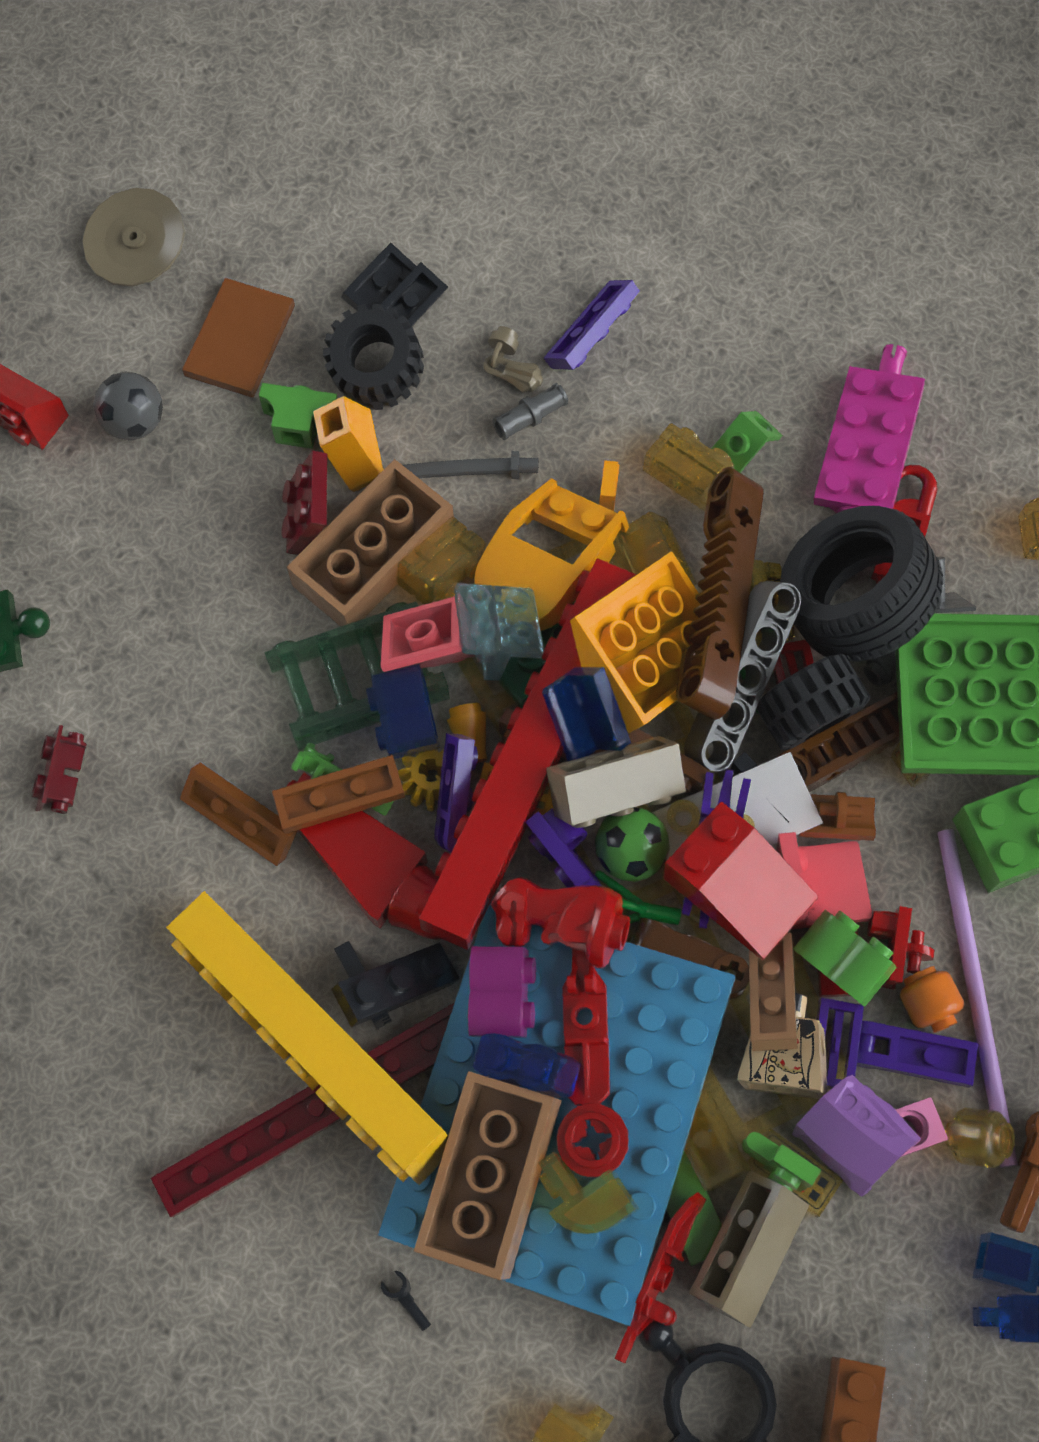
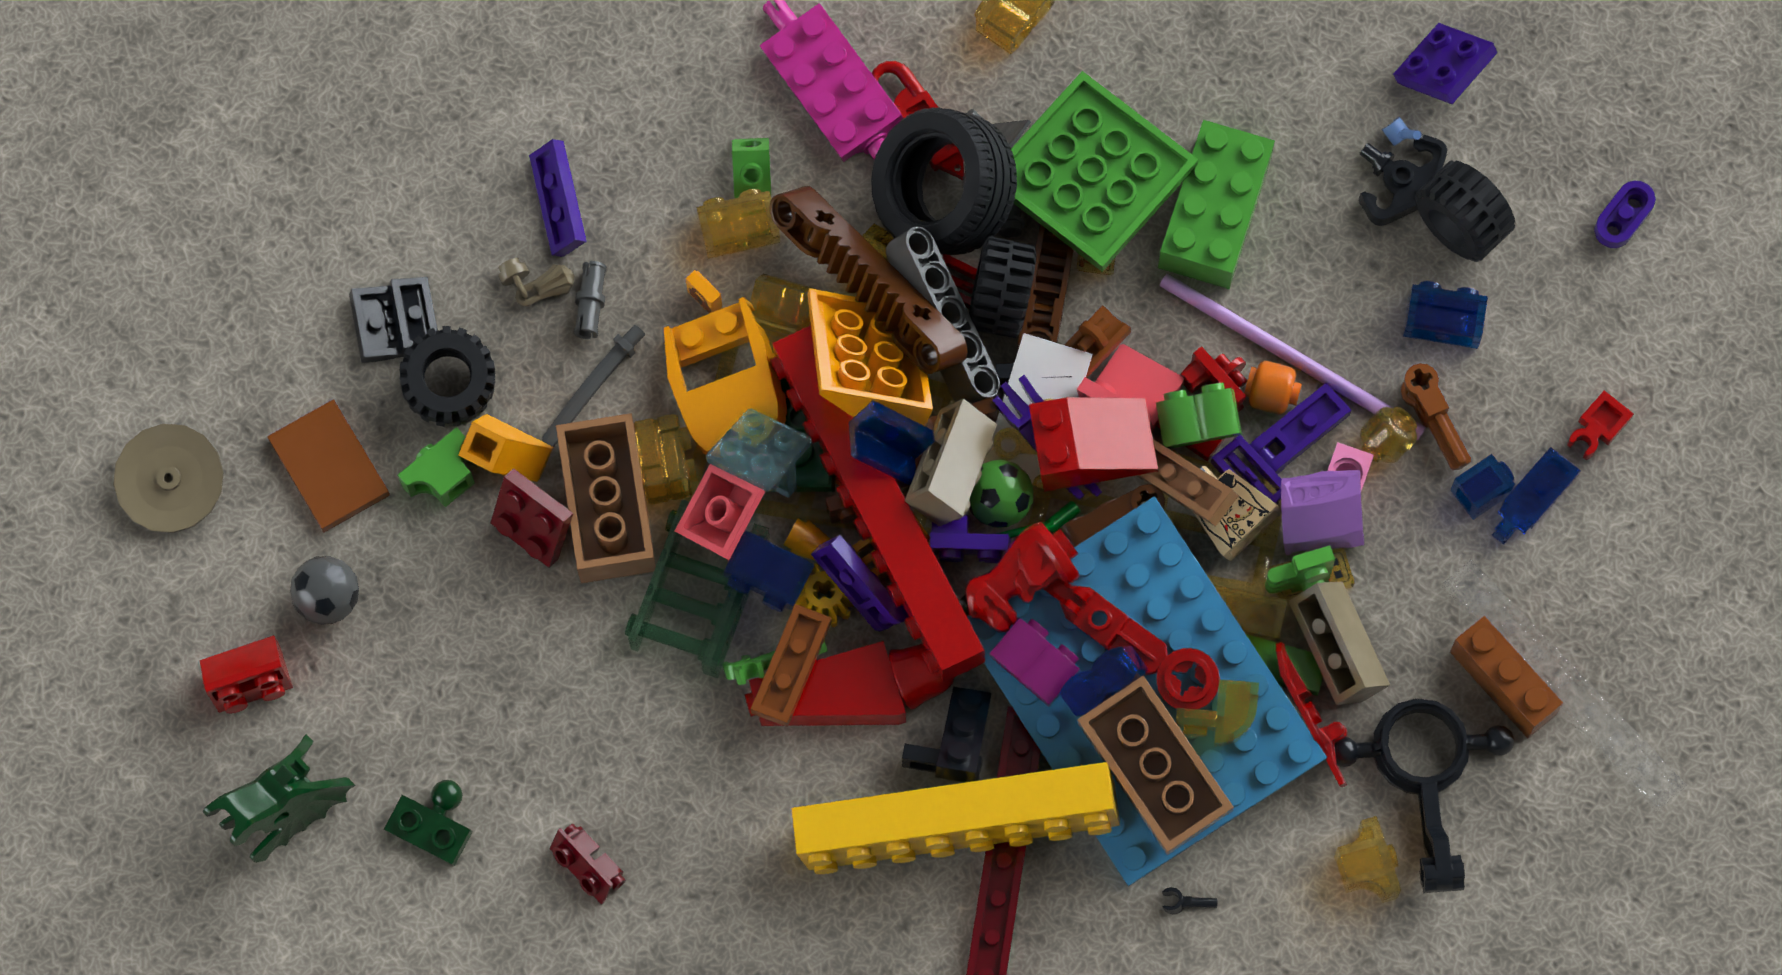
camera: 50 degrees left, 0 degrees up
dark orange plate [180,762,298,866] -> none

